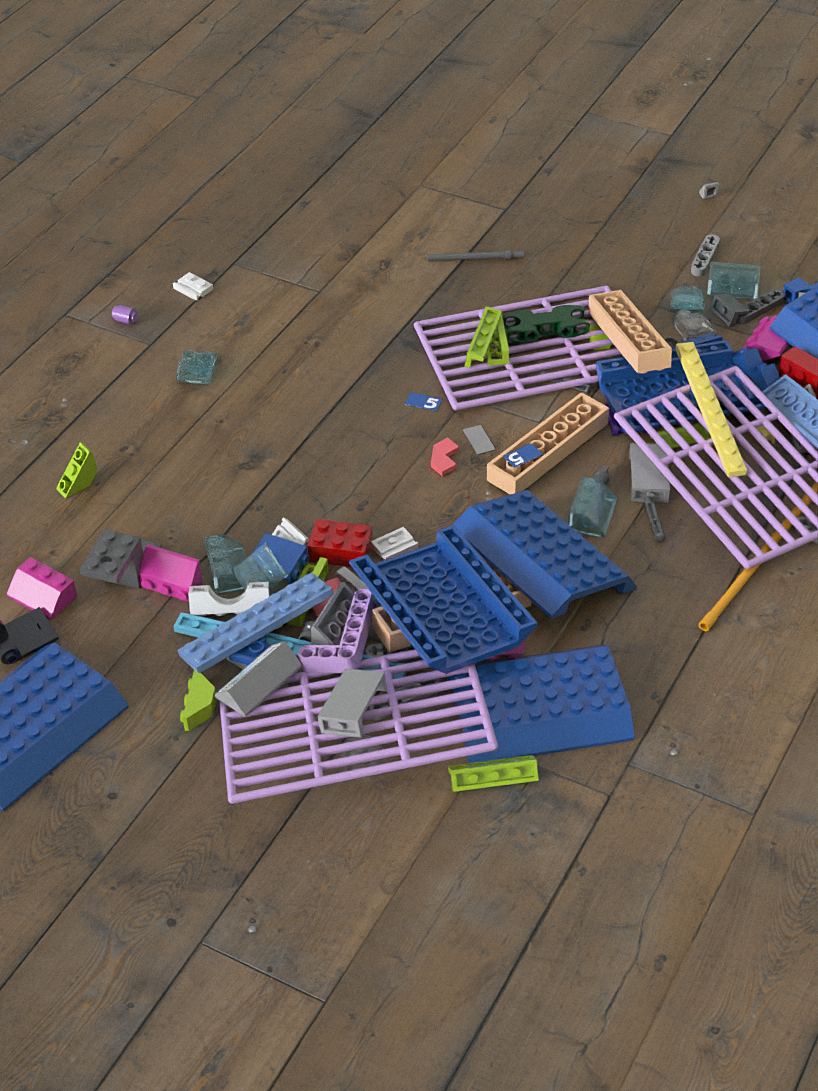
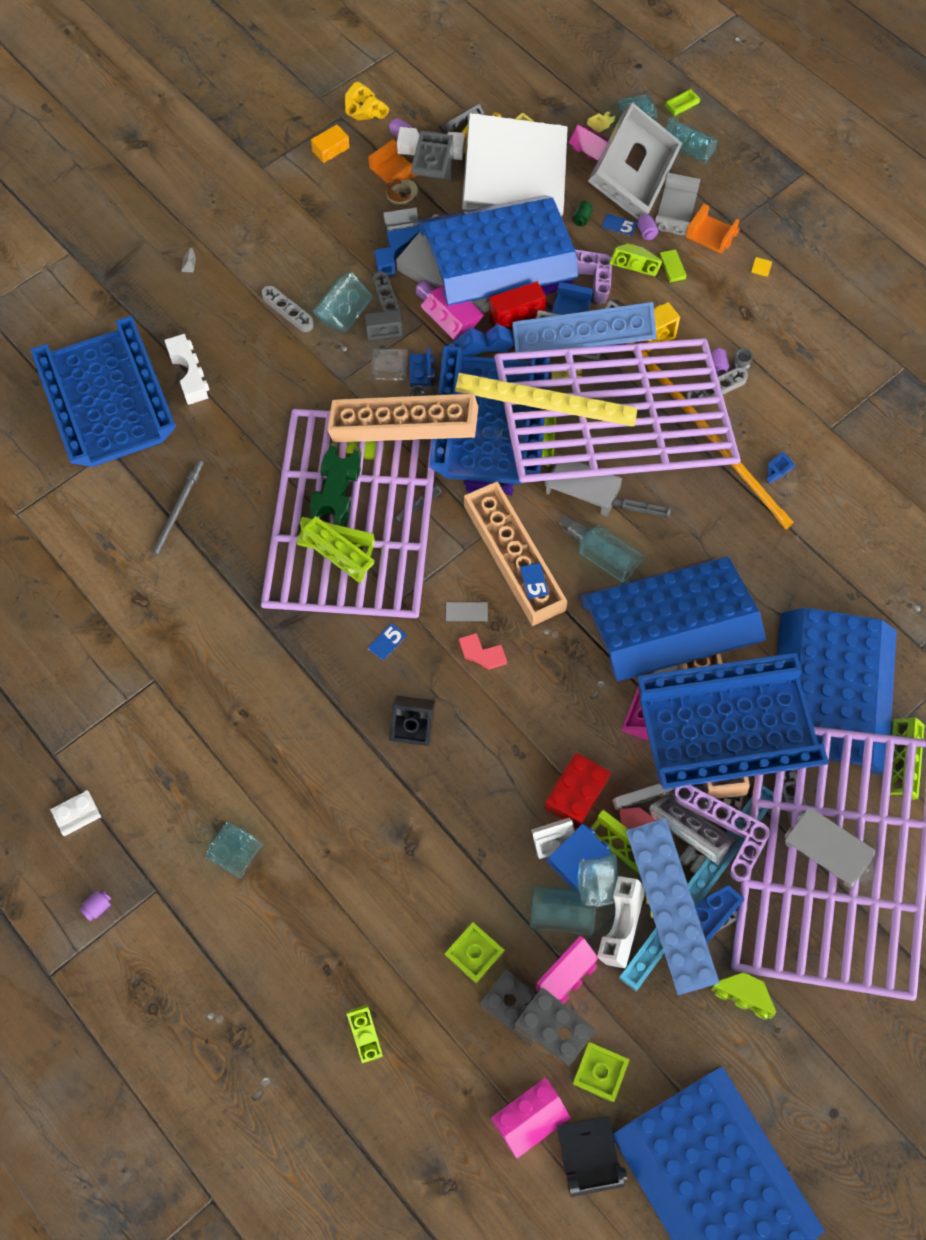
camera: 70 degrees left, 20 degrees up
light grey slope [215,641,302,717] -> none
white plate [371,527,418,560] -> none
clear light blue slope [670,285,705,311] -> none
none -> blue slope [30,316,176,467]
none -> white arch [164,334,209,405]
none -> black slope [390,695,435,746]
none -> lime plate [445,922,505,984]
none -> lime plate [572,1042,630,1103]
none -> blue slope [767,452,795,484]

